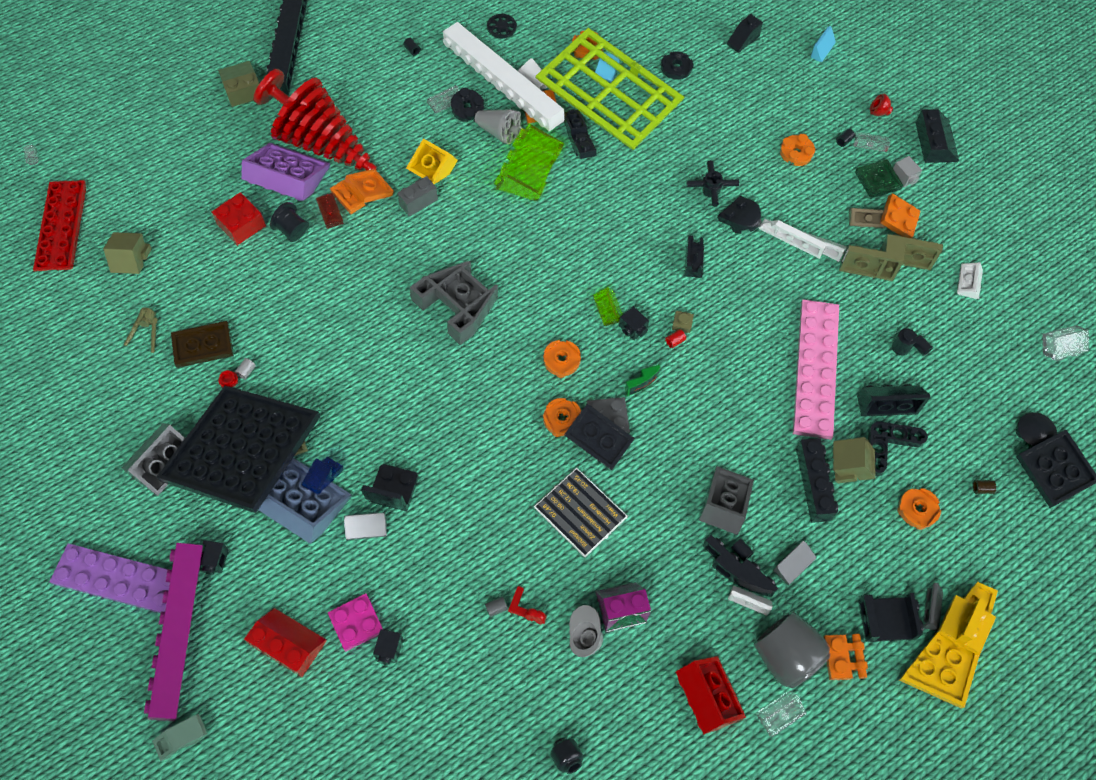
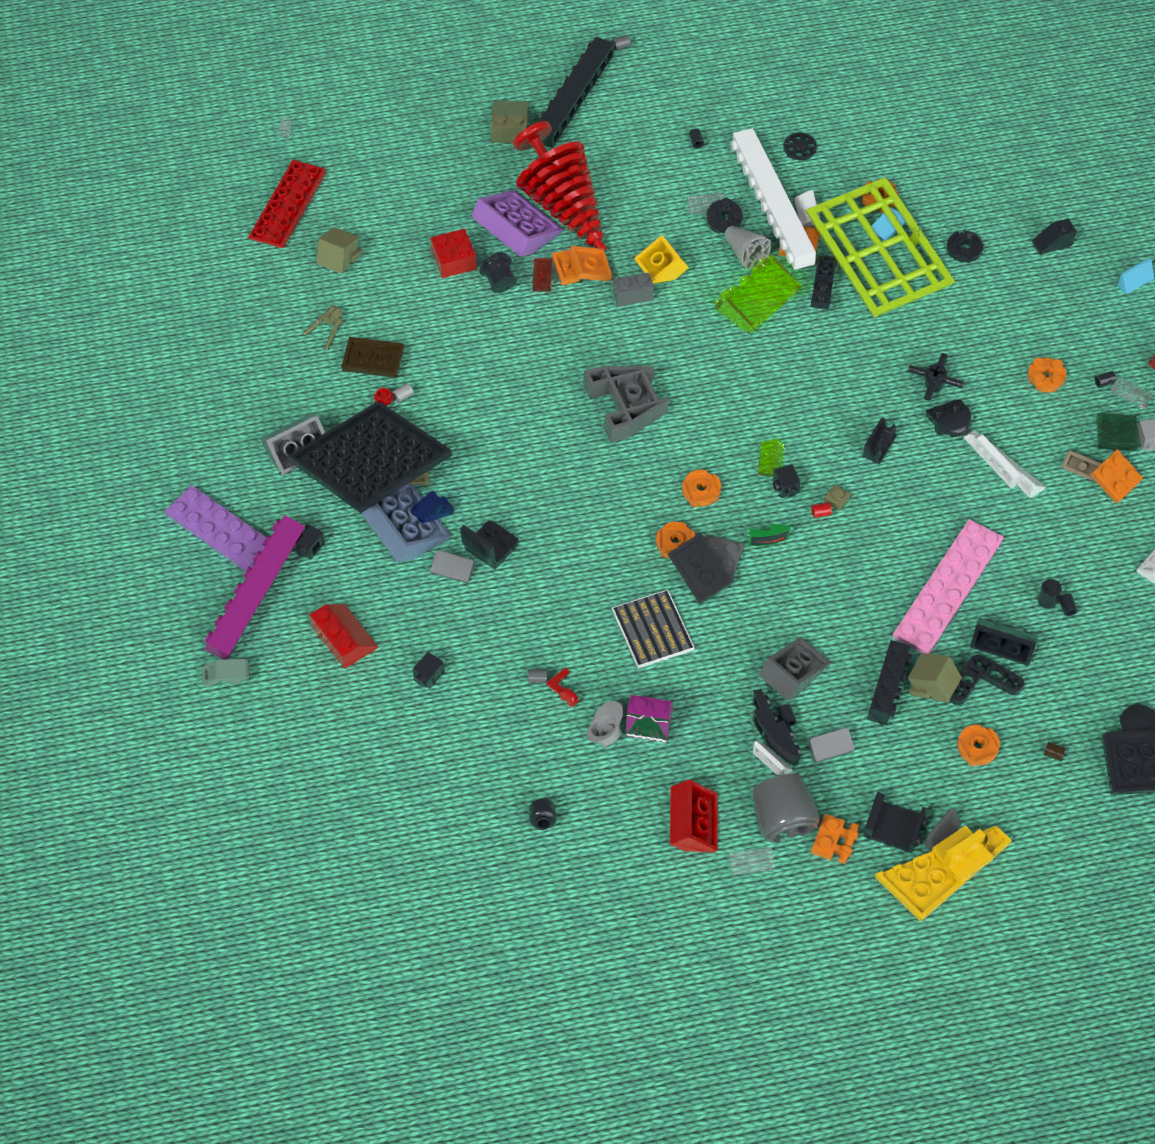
camera: 25 degrees right, 5 degrees down
dark pink plate [327,594,383,652] -> none
olive bracket [839,234,943,281] -> none

